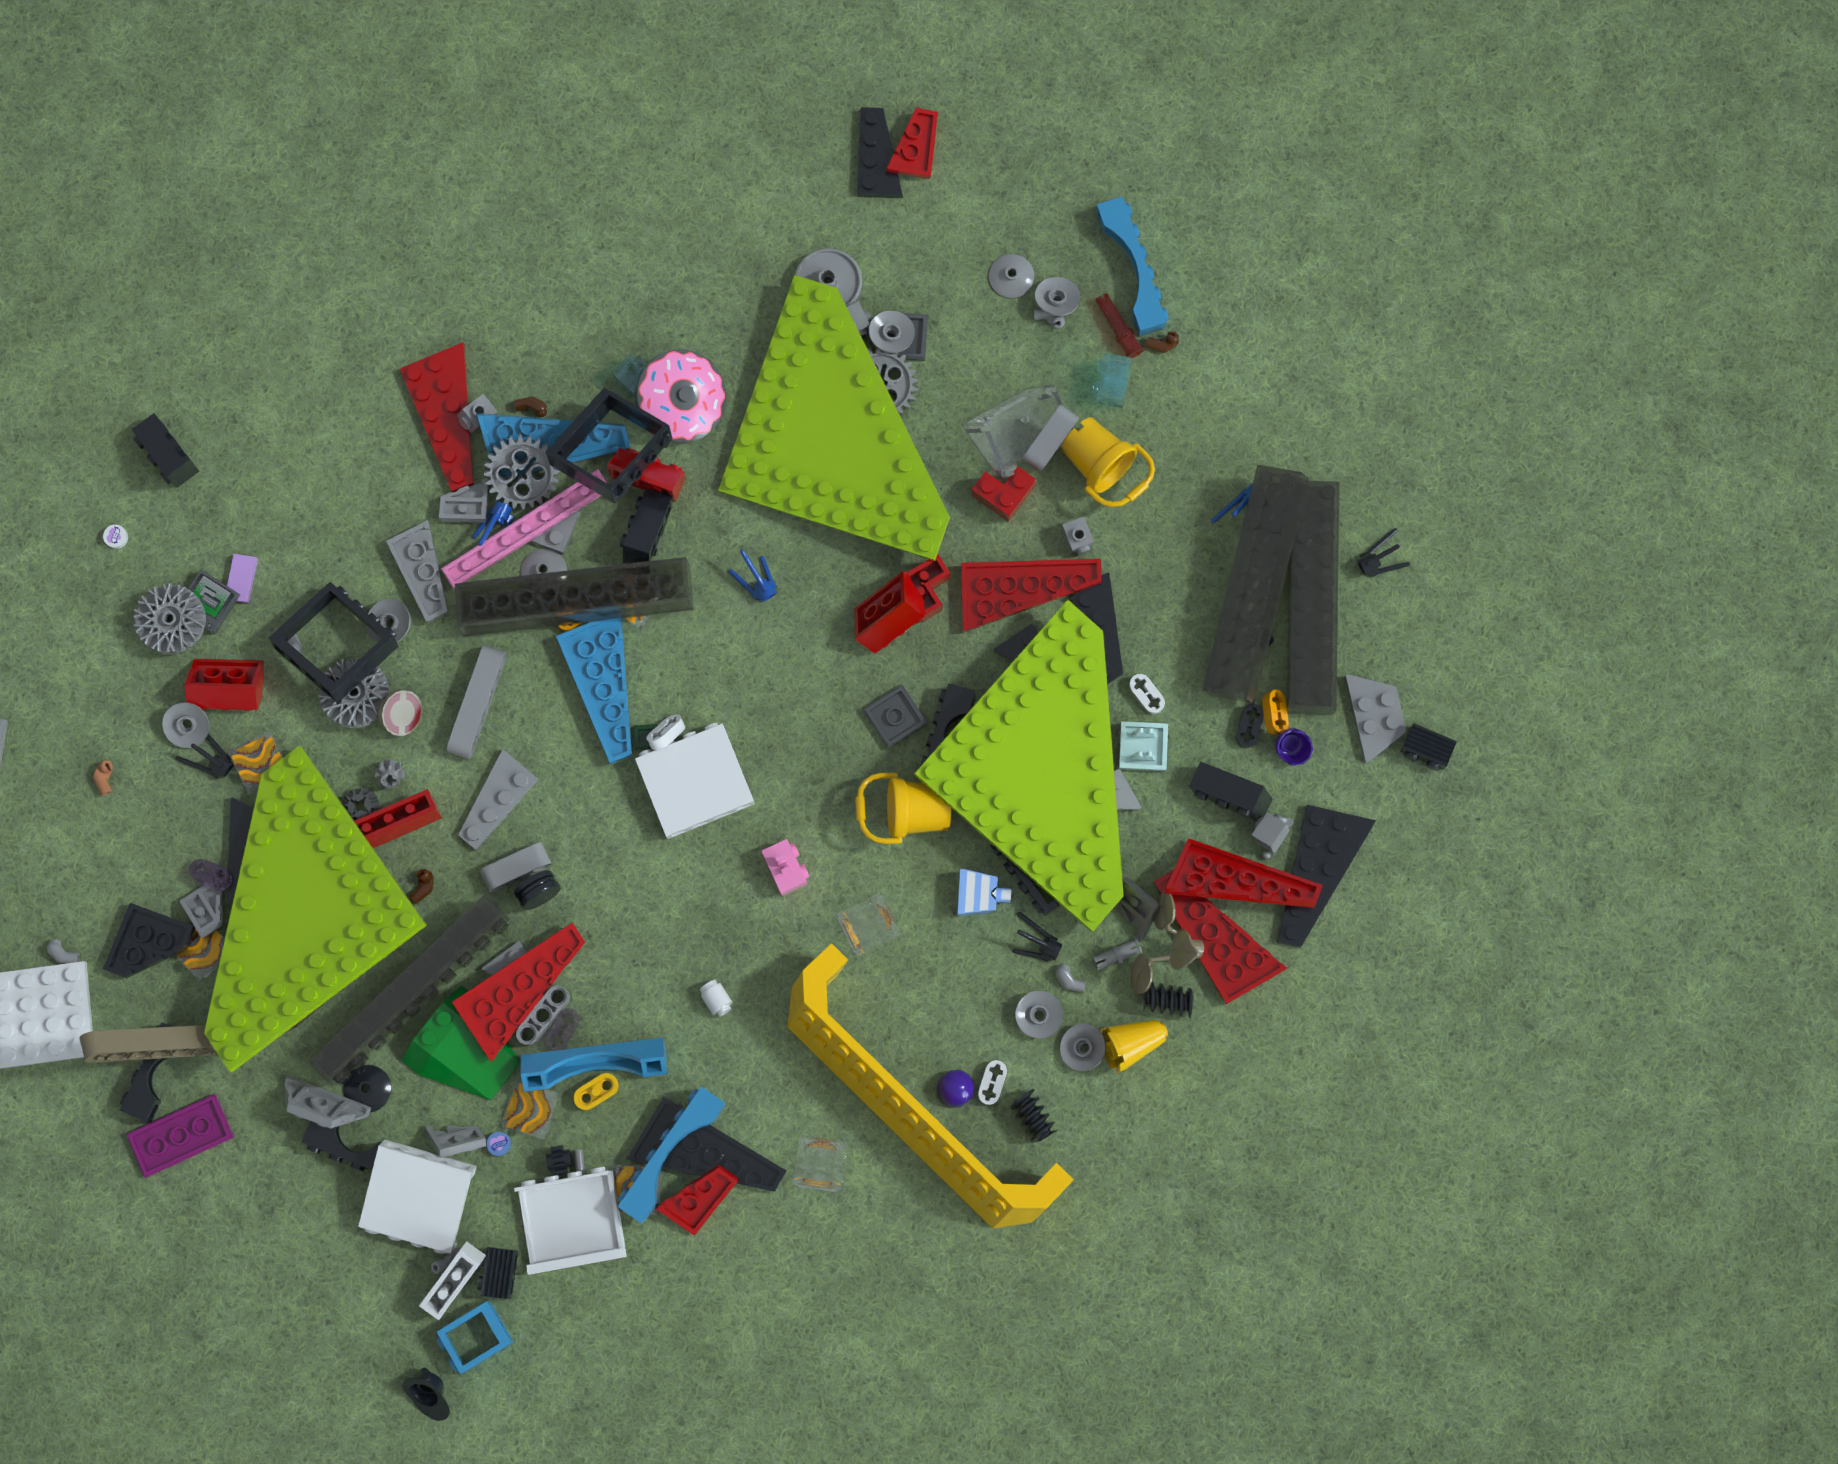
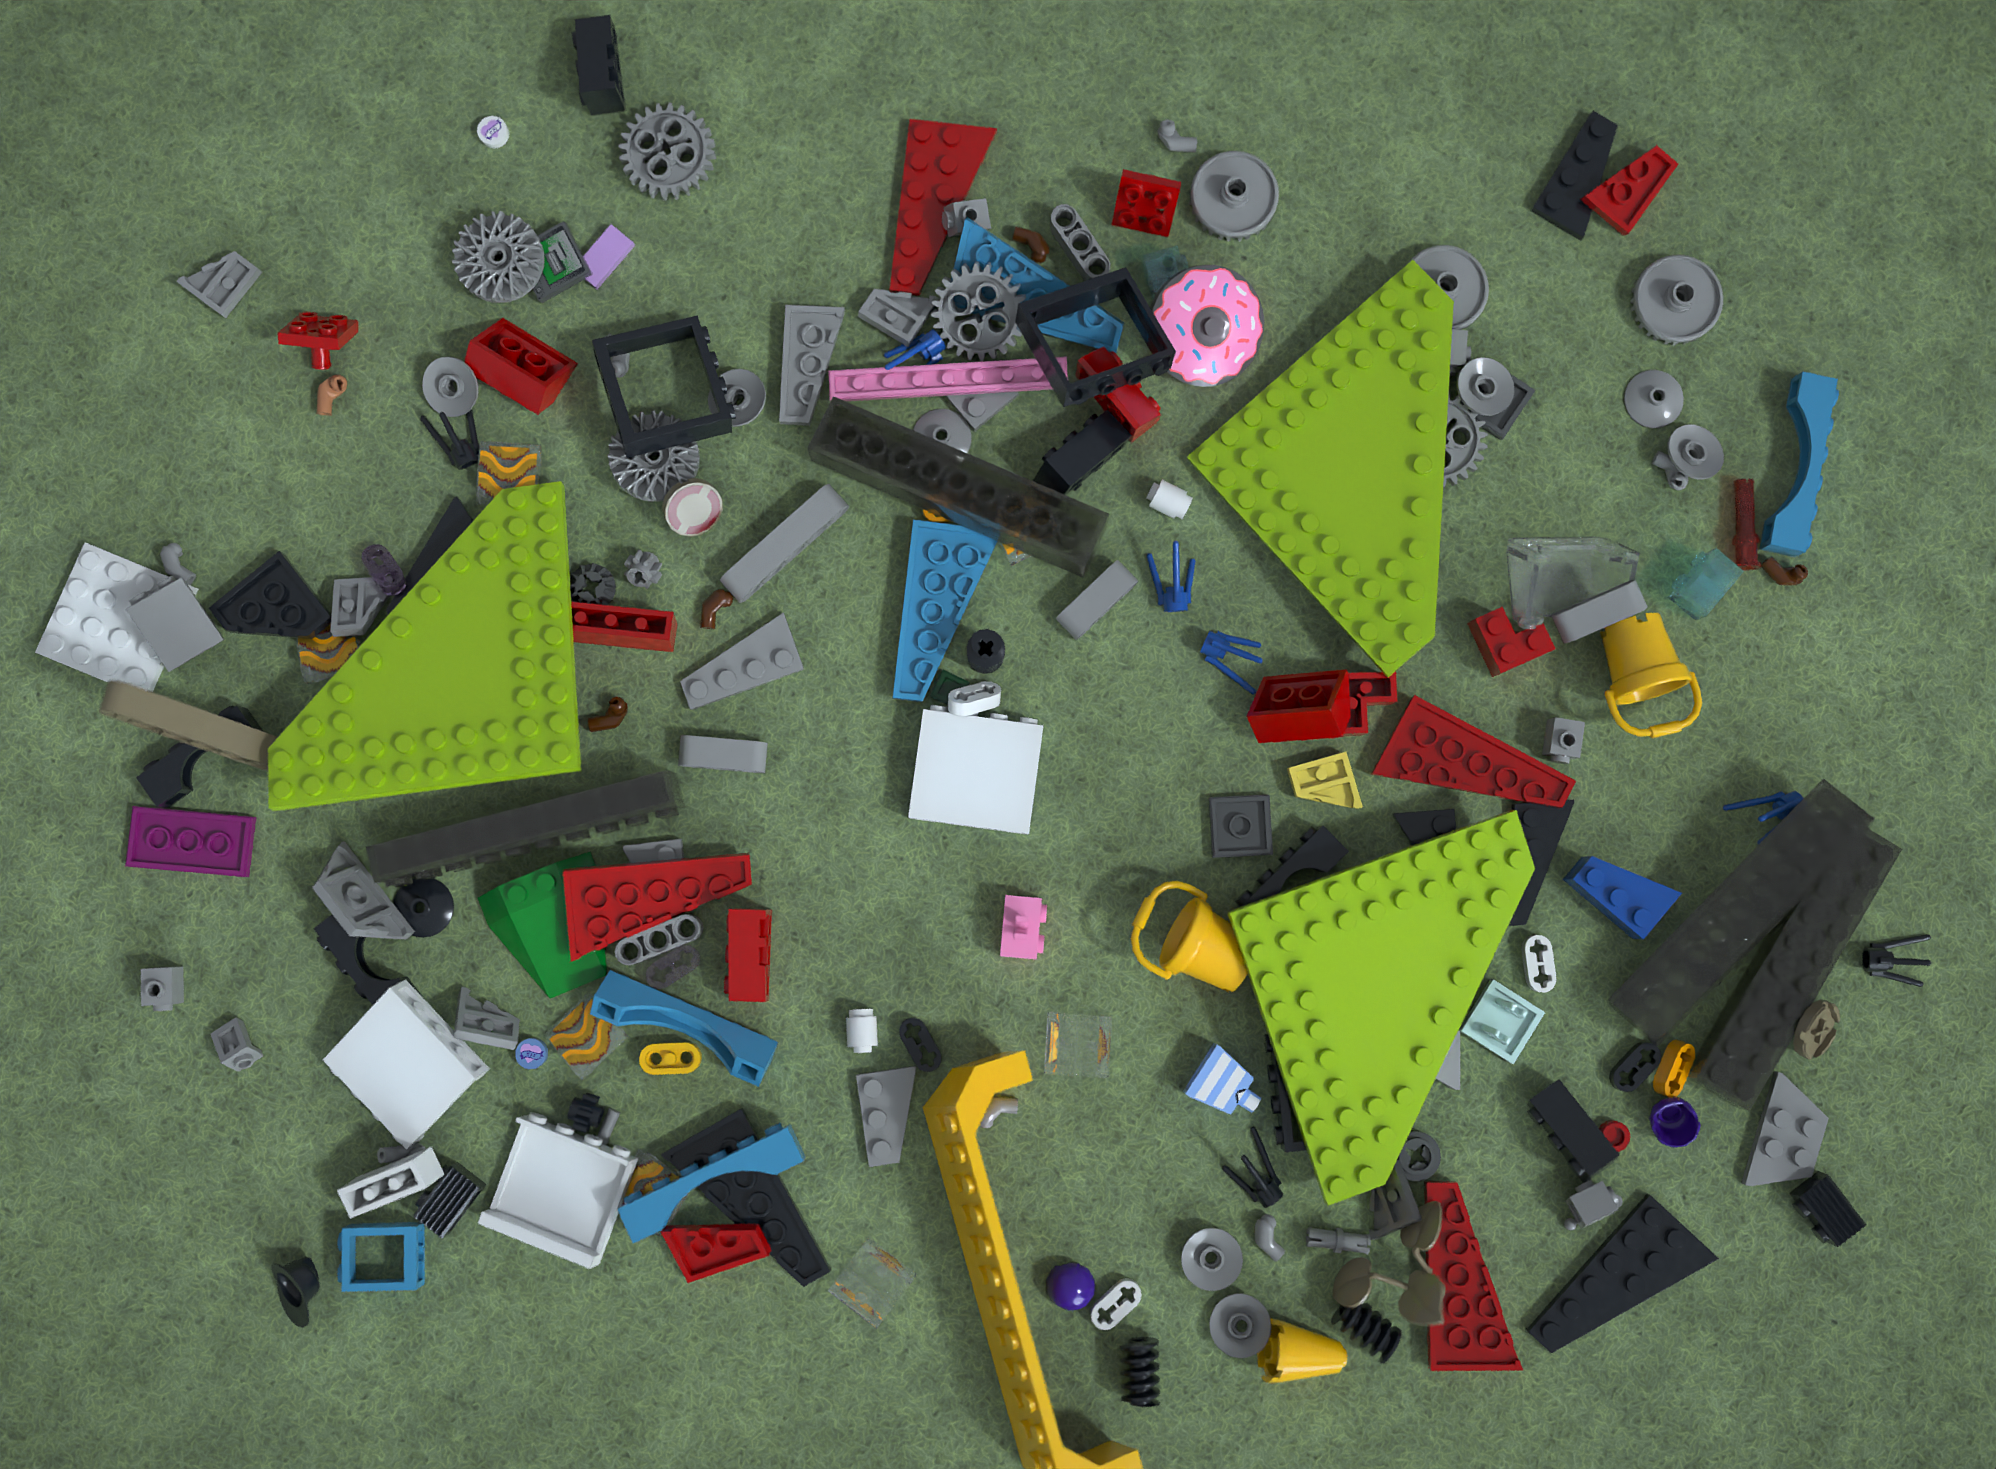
camera: 25 degrees right, 5 degrees up
black head [514,870,561,910] -> none
red wing [1165,838,1323,908] -> none
none -> light grey brick [125,576,225,672]
none -> light grey brick [141,966,184,1011]
none -> light grey bracket [210,1017,263,1071]
none -> red plate [278,312,359,370]
none -> light grey gear [619,103,716,201]
none -> reddish brown arm [700,589,733,629]
none -> red wedge [724,908,772,1002]
none -> light grey wing [856,1066,917,1167]
none -> black beam [899,1017,942,1072]
none -> black piece [966,629,1005,674]
none -> light grey arm [979,1097,1018,1128]
none -> light grey beam [1050,204,1110,281]
none -> light grey beam [1056,560,1139,640]
none -> red plate [1111,169,1182,237]
none -> white brick [1146,480,1193,519]
none -> light grey arm [1157,119,1197,152]
none -> light grey wheel [1189,151,1279,242]
none -> blue plant [1200,631,1263,694]
none -> light yellow wing [1287,752,1363,809]
none -> dark grey gear [1397,1131,1441,1181]
none -> blue wedge [1563,856,1682,940]
none -> red tile [1599,1120,1630,1152]
none -> light grey wheel [1630,255,1723,345]
none -> dark tan tile [1793,1000,1840,1059]

